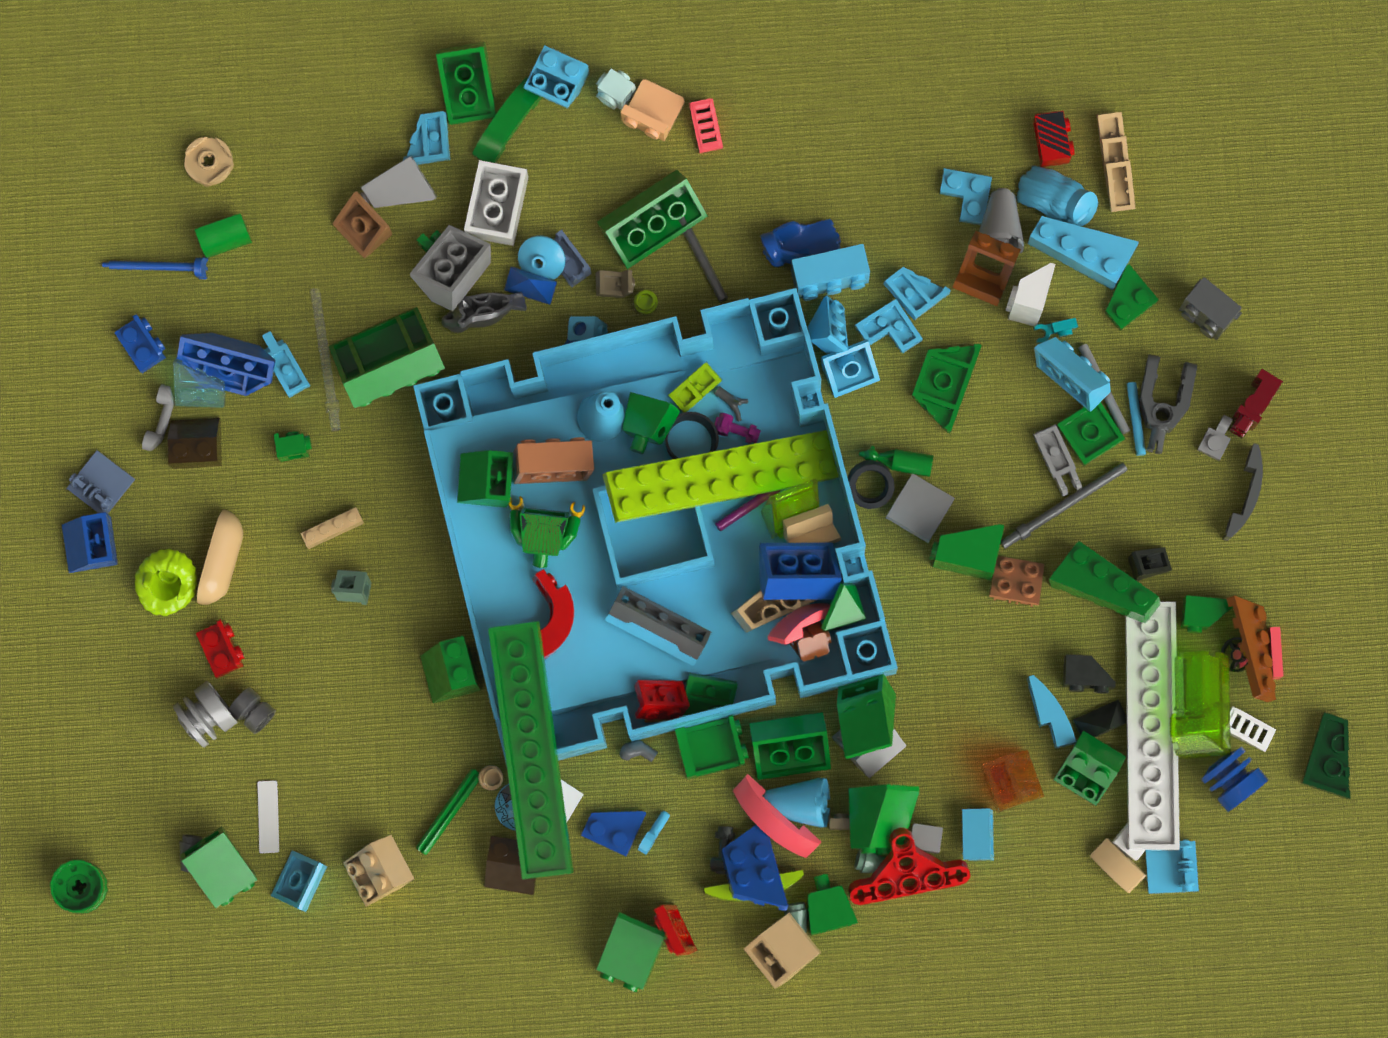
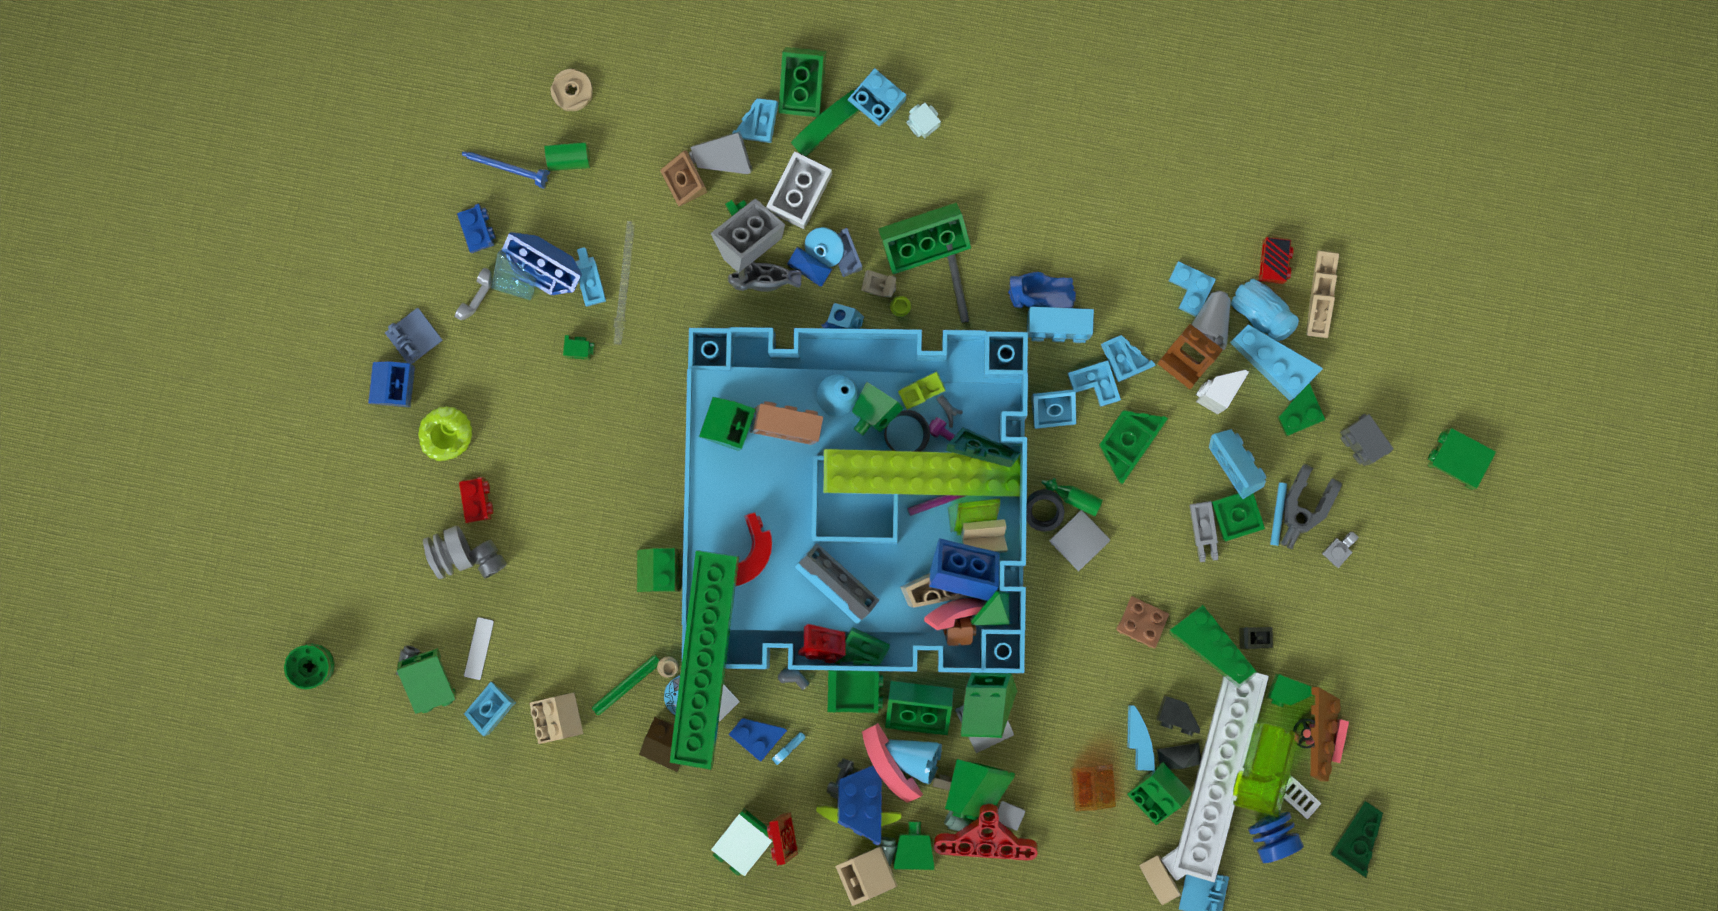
camera: 15 degrees right, 5 degrees up
dark brown slope [168,418,222,469] -> none
tan brick [197,509,243,605] -> none
tan piece [300,507,364,549] -> none
green slope [328,307,445,408] -> none
sand green brick [331,570,372,605] -> none
green torso [509,496,585,568] -> none
light nougat bracket [620,79,684,141] -> none
coral slope [689,98,723,153] -> none
medium azure slope [808,295,848,354] -> none
green slope [929,524,1005,581] -> none
medium azure hinge [962,809,994,861] -> none
dark grey bar [1000,462,1128,549] -> none
teal plate [1033,318,1078,343] -> none
light grey bar [1079,344,1130,434] -> none
dark grey slope [1223,443,1263,541] -> none
dark red hips [1230,369,1283,439] -> none
none -> dark green wing [946,427,1020,468]
none -> green panel [1427,428,1496,490]

